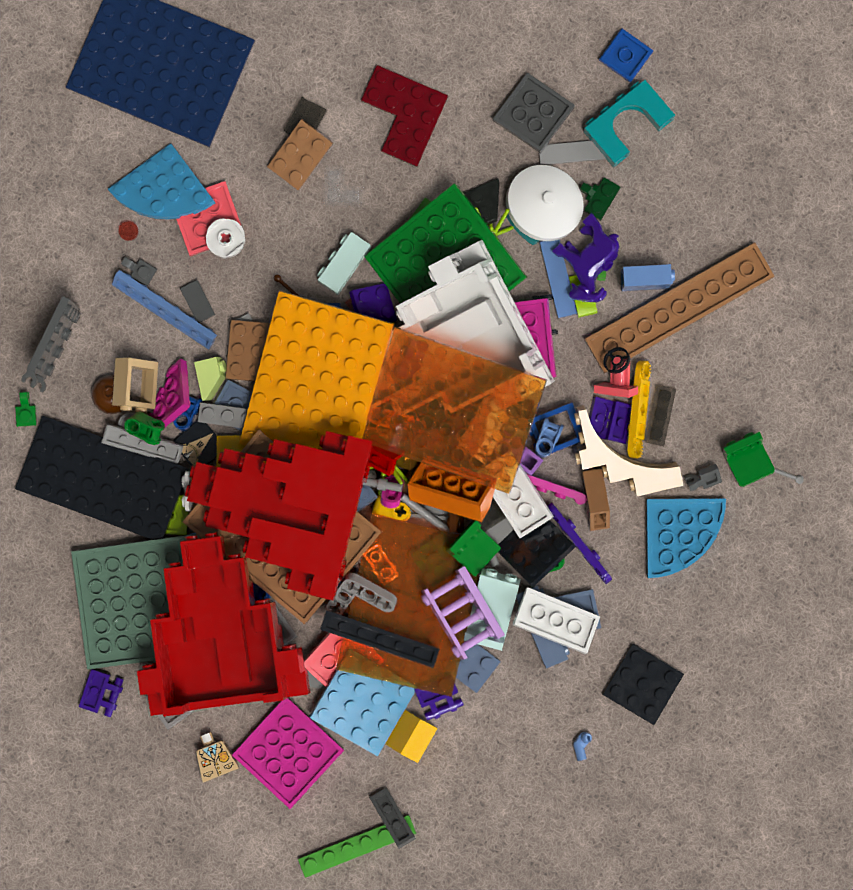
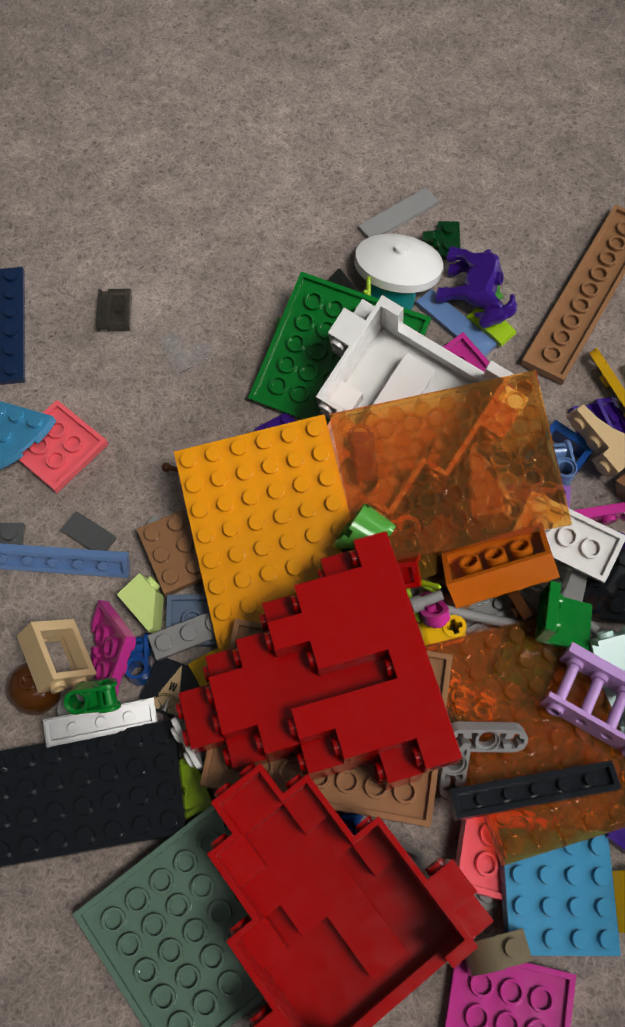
camera: 30 degrees left, 20 degrees down
white plate [206,218,246,259] -> none
medium nougat plate [267,119,333,190] -> none
light aqua brick [317,232,371,295] -> none
dark red plate [361,65,448,167] -> none
dark grey plate [493,73,575,154] -> none
teal arch [584,80,675,168] -> none
coral piece [594,347,638,398] -> none
blue plate [599,28,653,83] -> none
medium blue brick [621,264,675,291] -> none
none -> bright green brick [333,503,396,553]
none -> dark tan brick [464,928,533,976]

